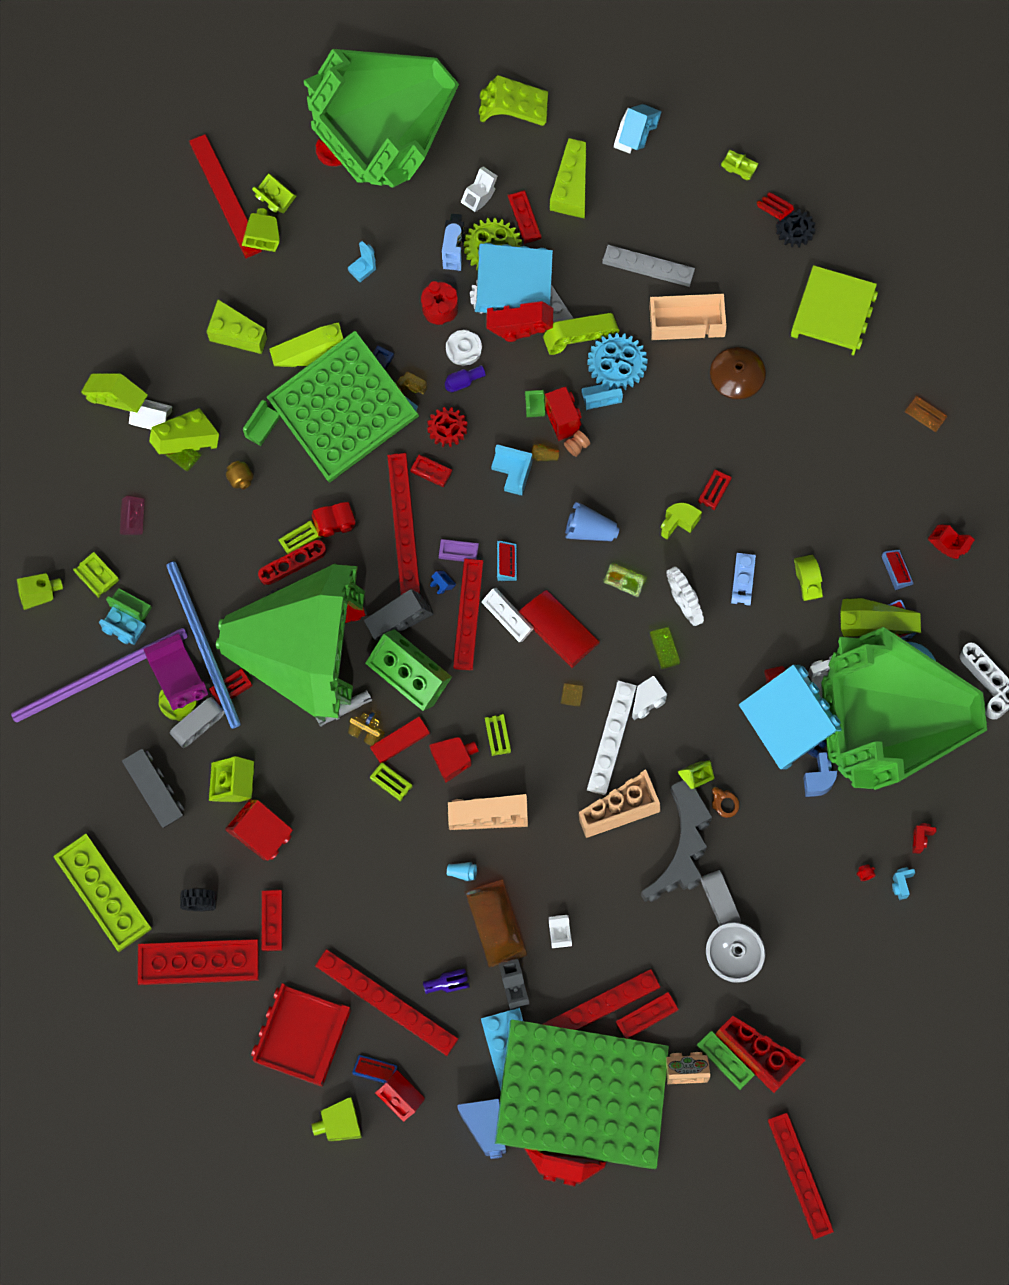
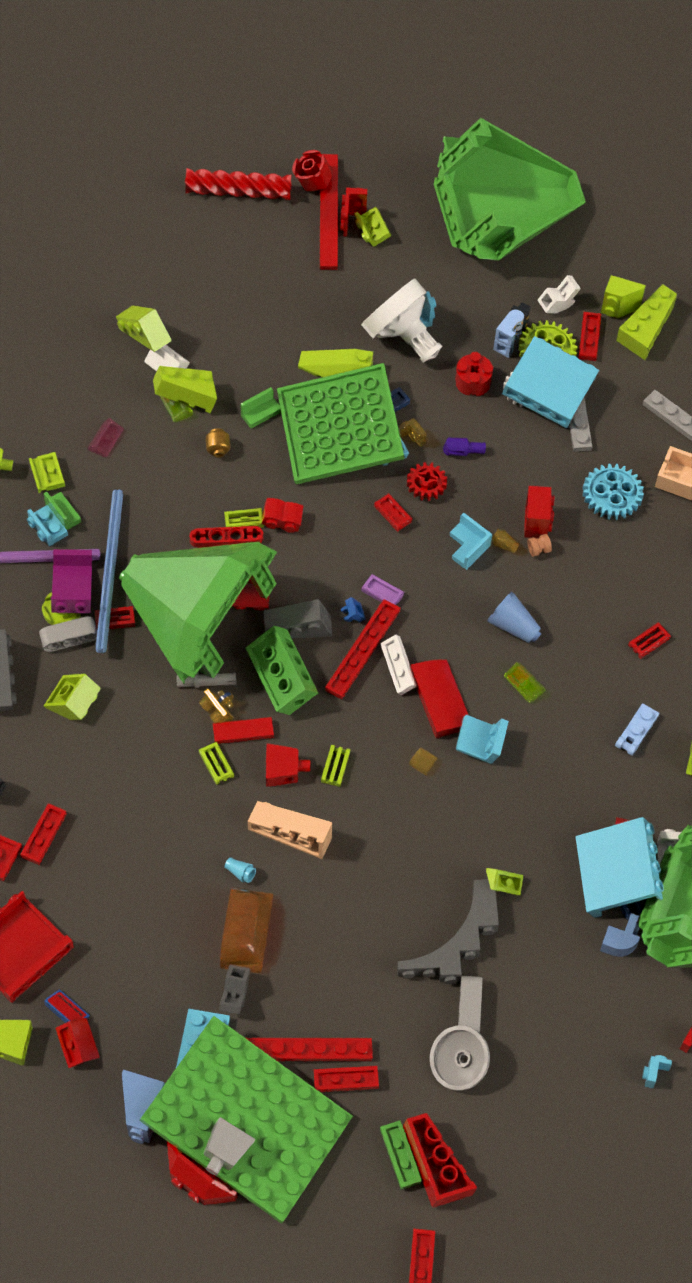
camera: 20 degrees right, 10 degrees down
lime wedge [207,300,267,354] -> none
red slope [225,799,293,861] -> none
lime torso [242,208,280,252] -> none
red plate [315,949,458,1056] -> none
red tile [316,139,342,166] -> none
red plate [387,453,420,595] -> none
dark purple arm [423,968,470,994] -> none
white tile [446,330,482,366] -> none
lime bracket [479,75,548,126] -> none
red wedge [486,301,554,342] -> none
red slope [497,541,517,581] -> none
bright green panel [525,390,545,417] -> none
lime beam [543,313,619,355] -> none
white bracket [549,915,572,948] -> none
light nougat wedge [579,769,660,838] -> none
medium azure panel [582,384,623,410] -> none
white plate [587,681,637,796] -> none
white slope [632,676,667,720] -> none
clear neon green plate [650,627,680,669] -> none
lime brick [661,503,702,540] -> none
white gear [666,567,704,626] -> none
light nougat slope [666,1052,710,1084] -> none
dark orange piece [712,787,739,818] -> none
red plate [856,864,876,881] -> none
none -> red piece [185,168,292,200]
none -> light grey torso [204,1117,255,1175]
none -> red brick [292,150,333,191]
none -> red bracket [340,188,367,236]
none -> white piece [361,278,443,363]
none -> medium azure bracket [456,715,509,764]
none -> lime slope [601,275,646,318]

